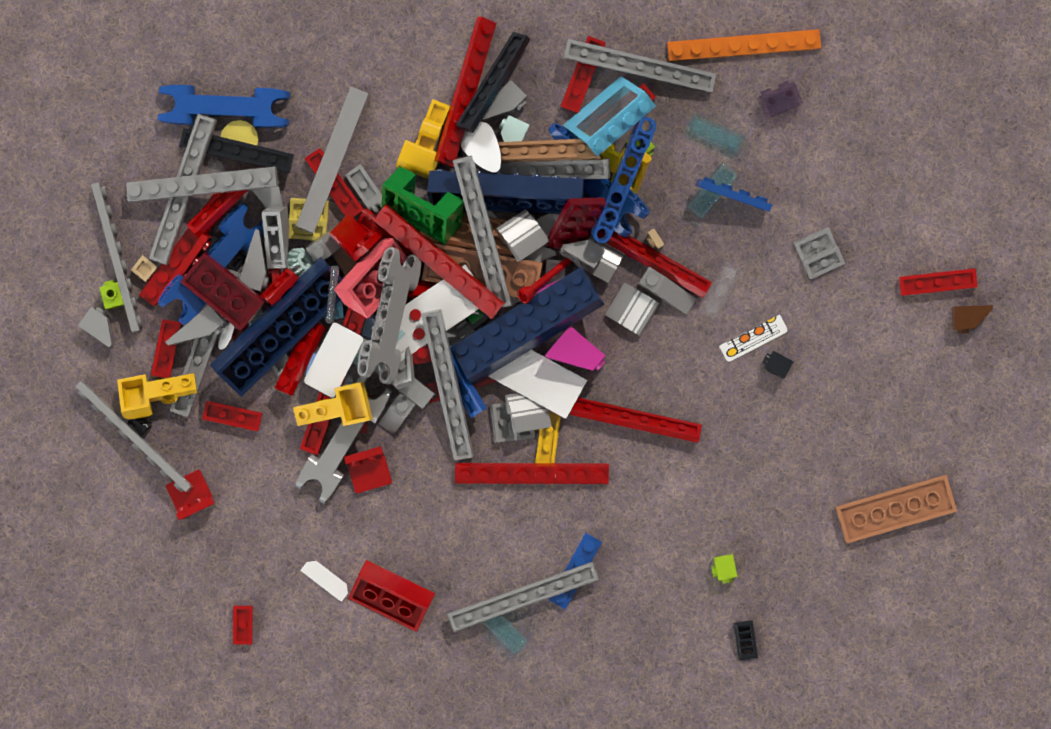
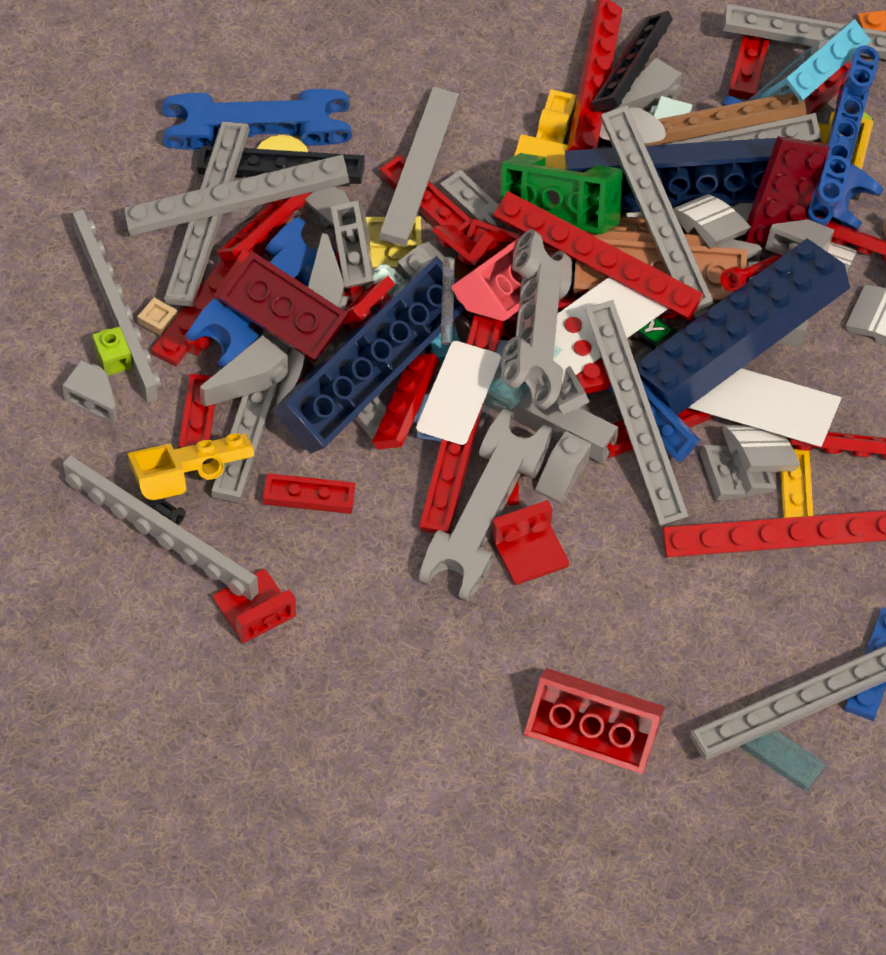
camera: 10 degrees left, 30 degrees down
red plate [233,605,253,645] -> none
yellow plate [293,381,373,426] -> none
white piece [300,561,348,602] -> none
dark pink slope [545,326,606,372] -> none

